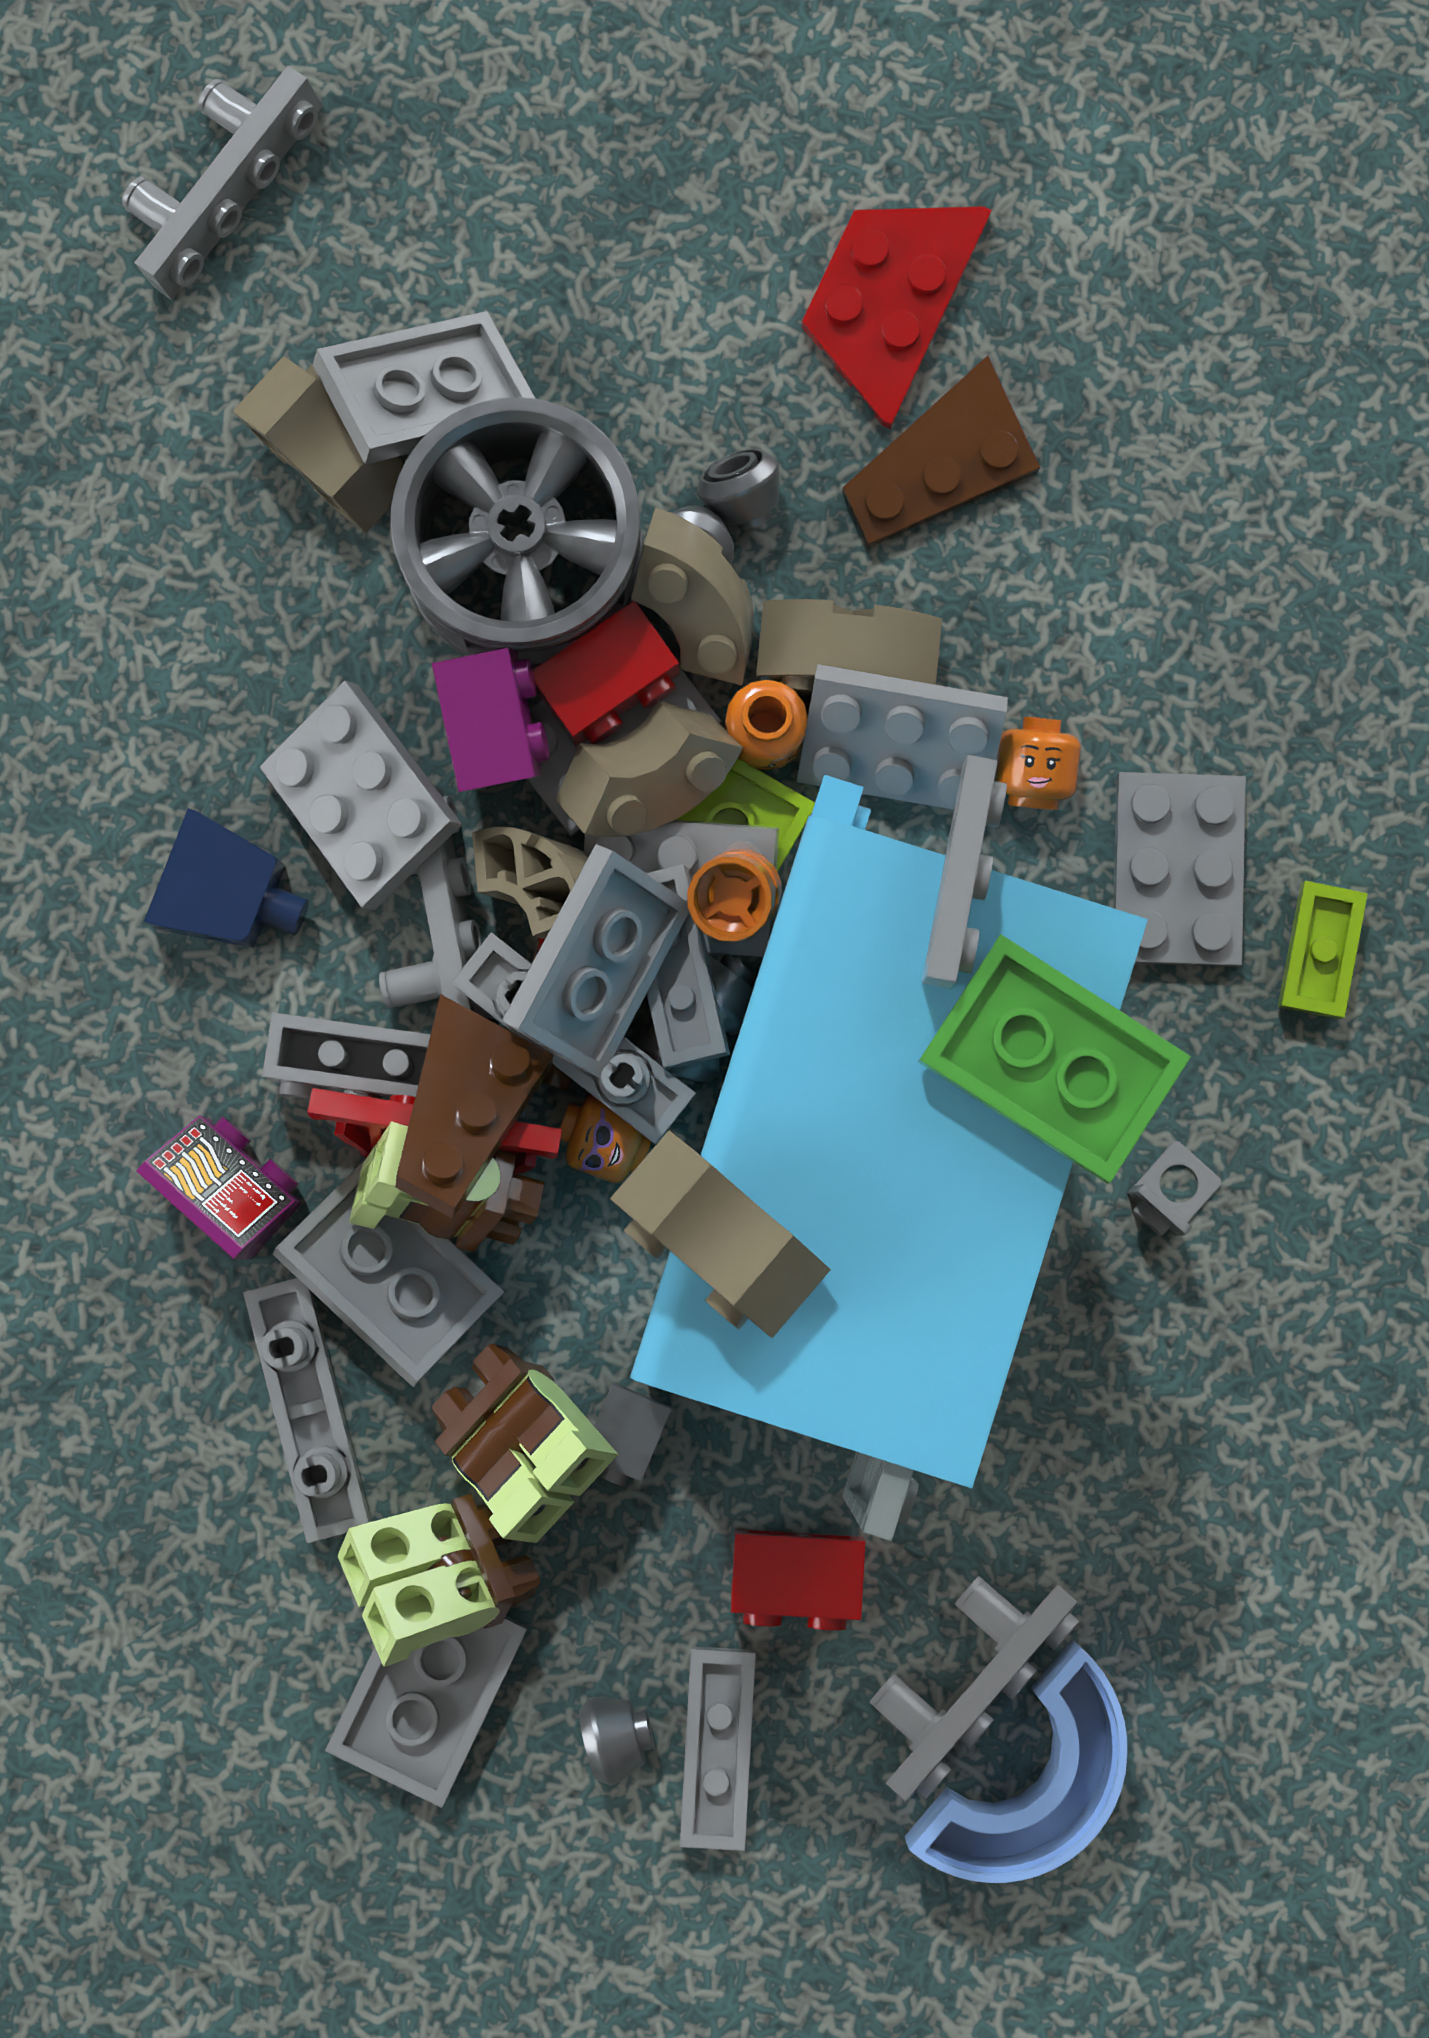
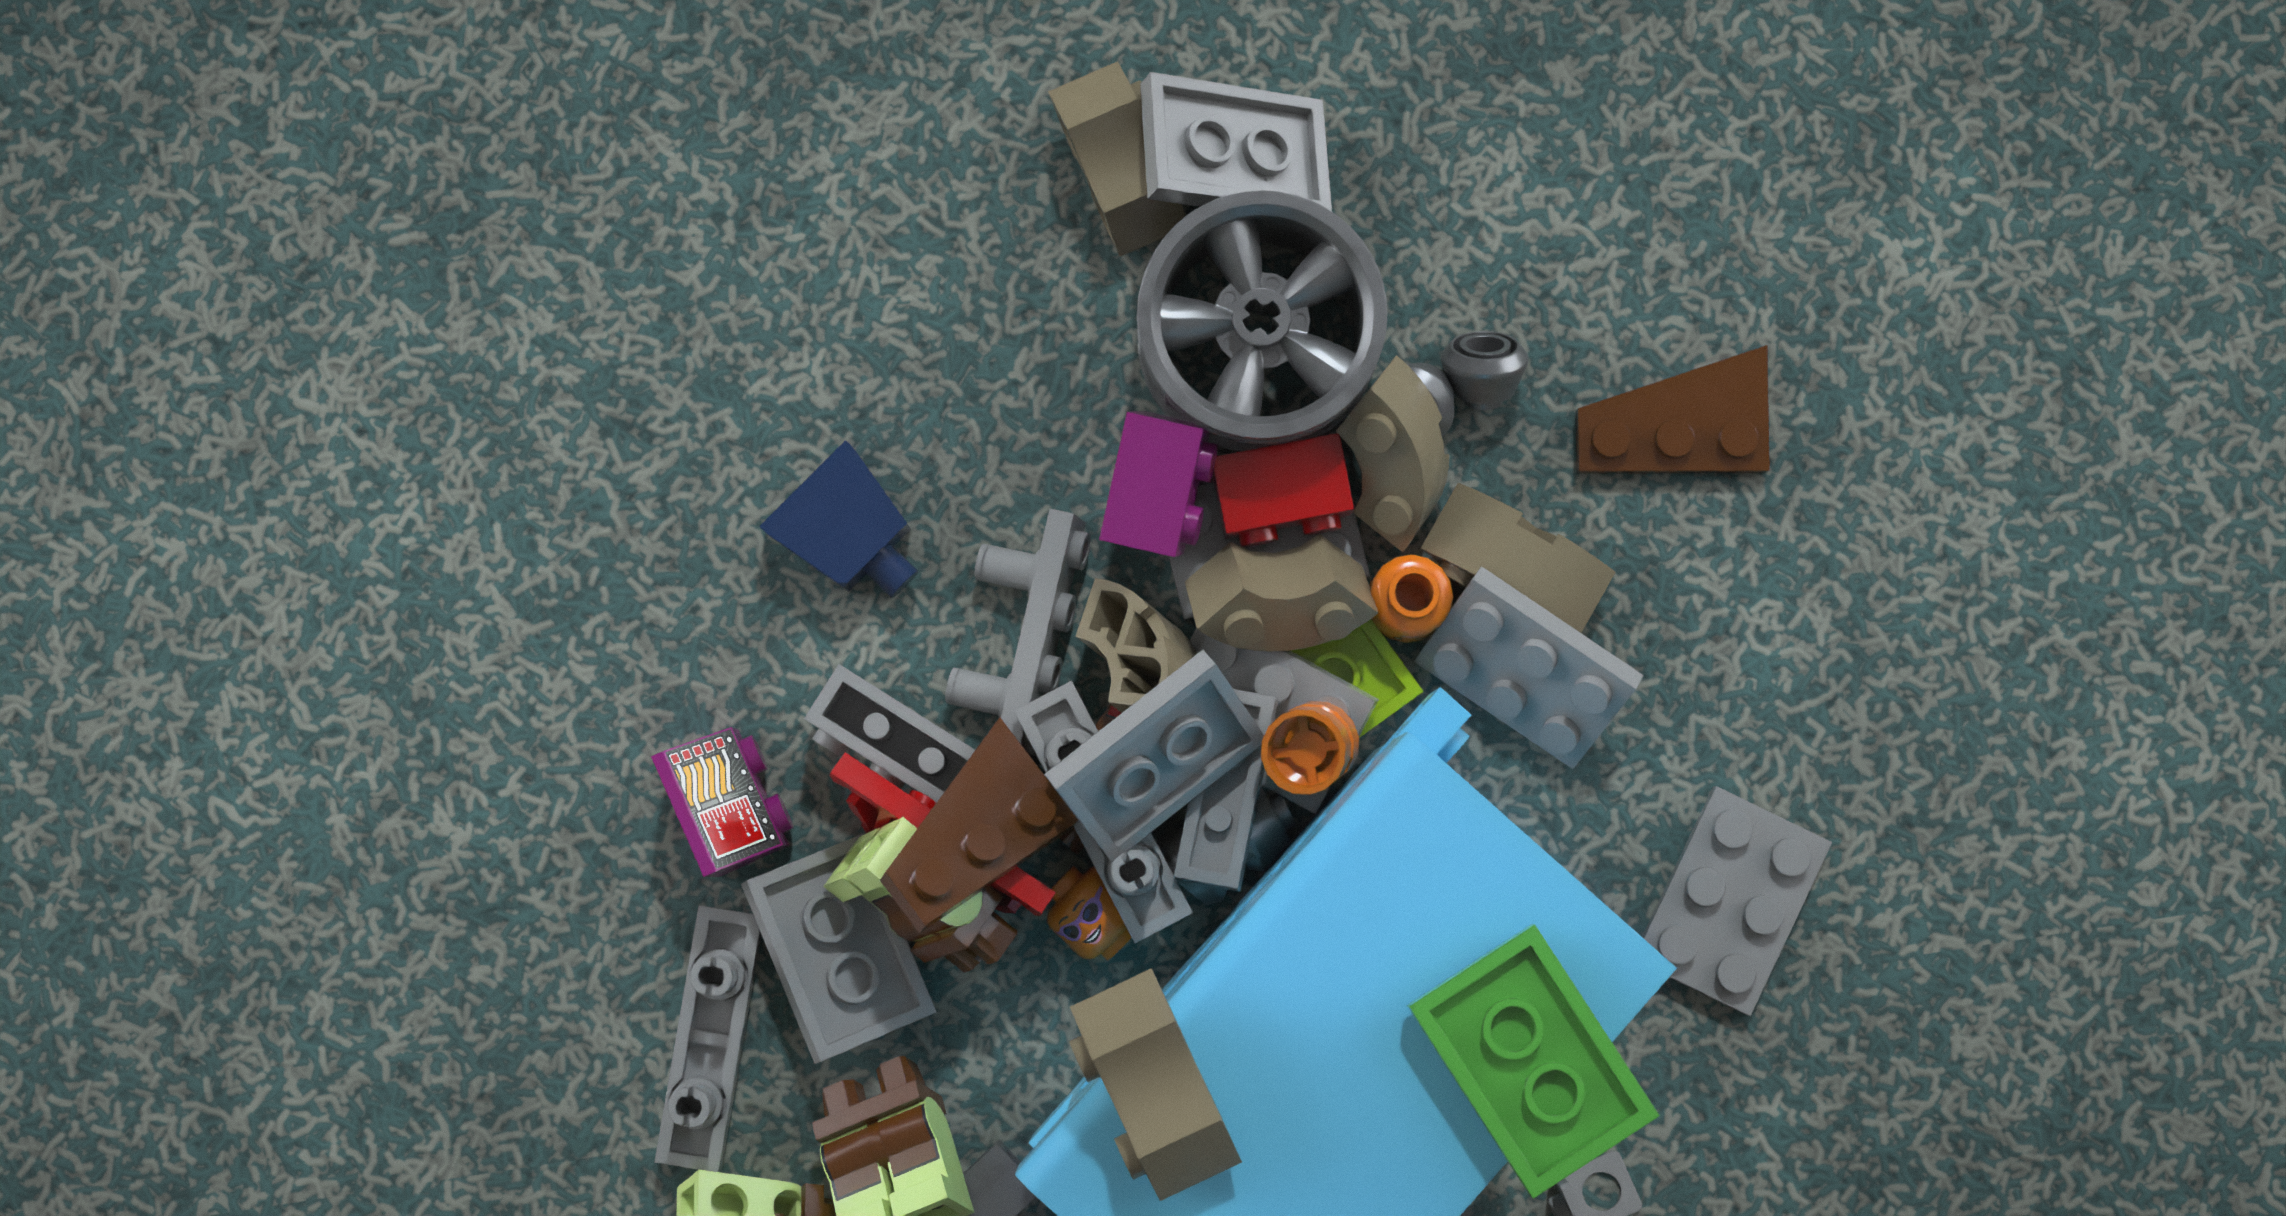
camera: 25 degrees right, 0 degrees up
light grey plate [260,680,462,910] -> none
red wing [801,206,992,430] -> none
light grey plate [922,755,1007,989] -> none
orange head [994,716,1081,810] -> none
lime plate [1278,881,1368,1020] -> none

